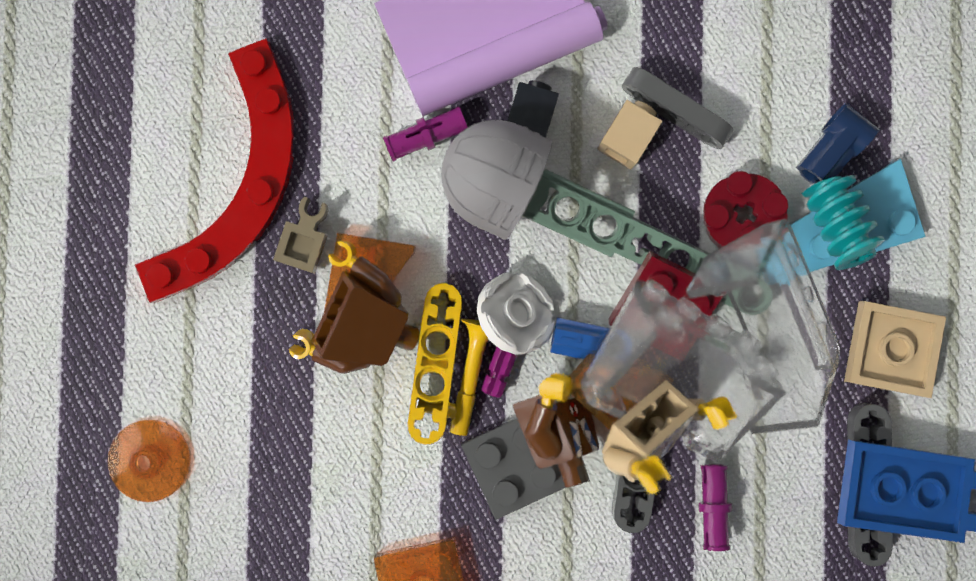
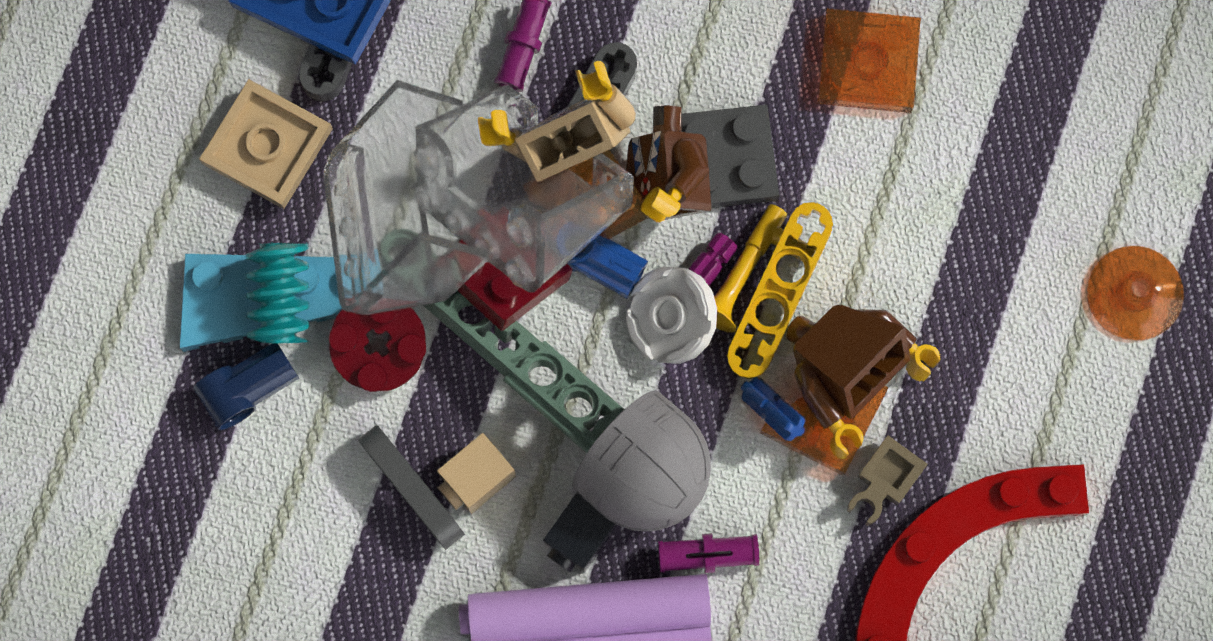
camera: 165 degrees left, 10 degrees down
none -> blue piece [741,377,805,441]

